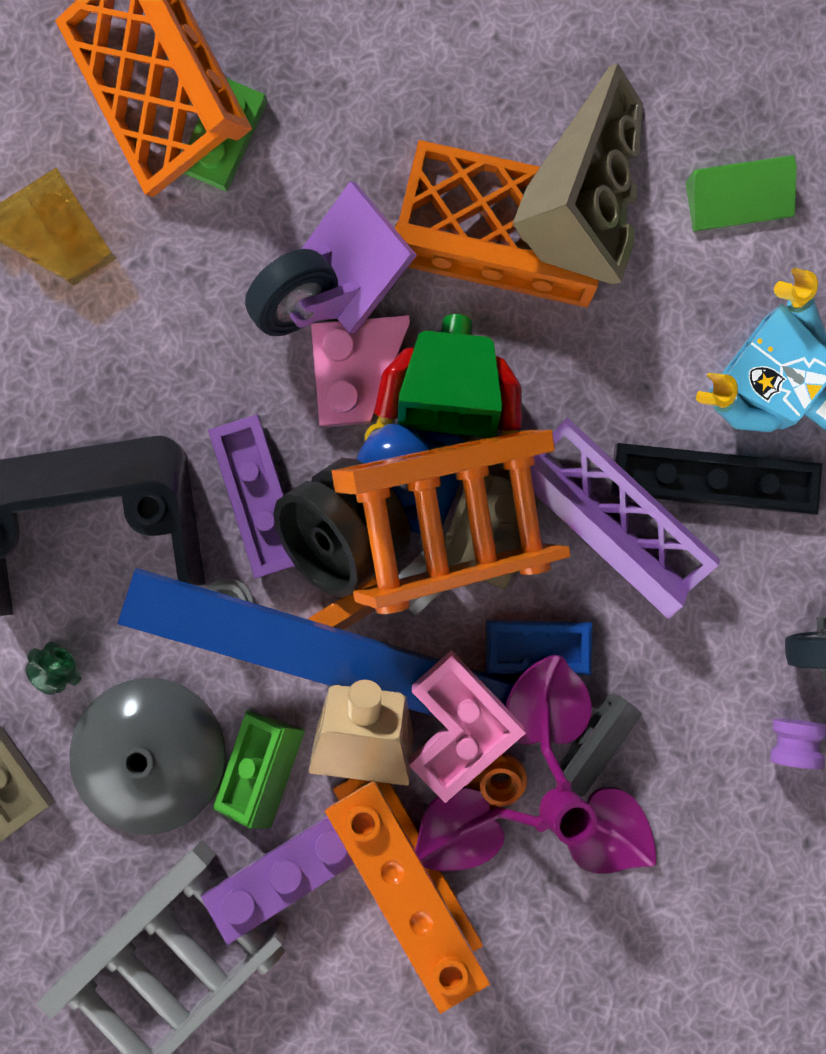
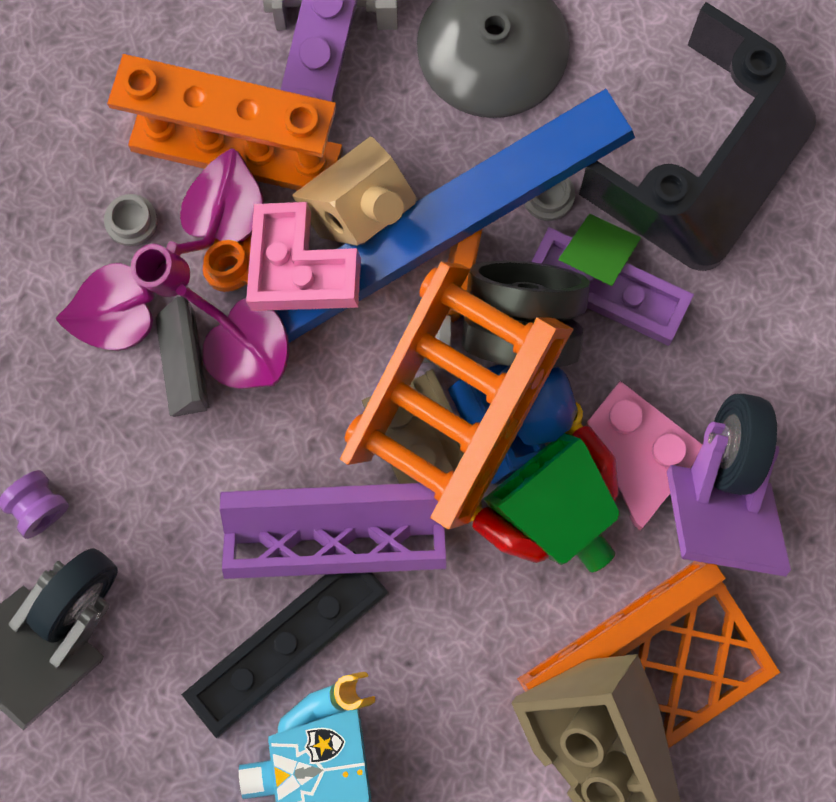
camera: 135 degrees right, 10 degrees down
clear green plate [25,642,81,695] -> none
bright green slope [213,710,305,829] -> none
blue plate [485,620,592,675] -> none
none -> light grey plate [104,194,158,246]
none -> bright green sticker [558,213,641,286]

